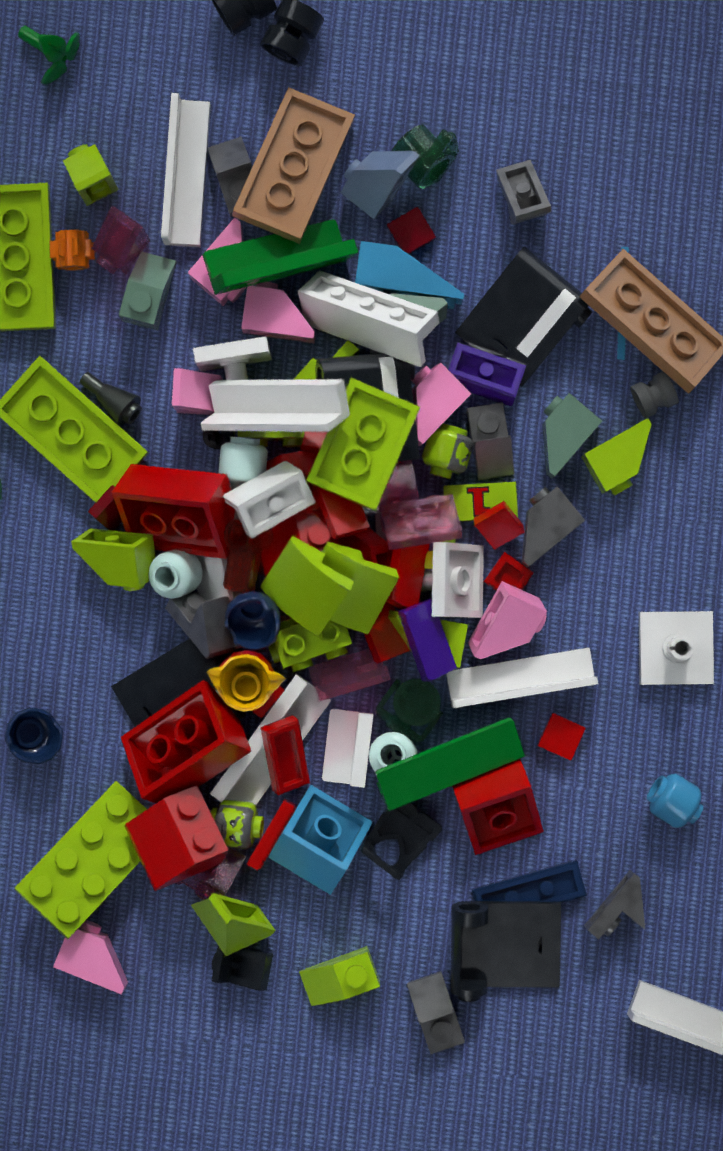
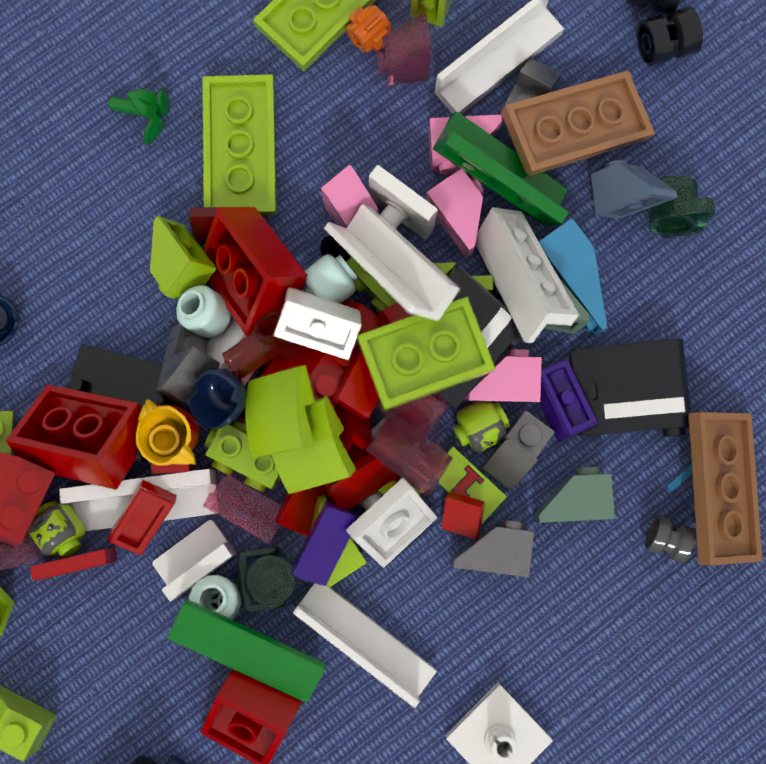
camera: 45 degrees right, 5 degrees down
pearl dark grey cone [80,372,142,426] -> none
sand green slope [119,251,177,331] -> none
dark azure slope [268,785,372,895] -> none
black piece [361,802,442,880] -> none
dark red tile [386,206,436,255] -> none
bright pink slope [468,581,547,659] -> none
red tile [483,552,534,591] -> none
flat silver slope [496,159,552,225] -> none
red tile [537,713,586,761] -> none
lime slope [581,418,652,496] -> none

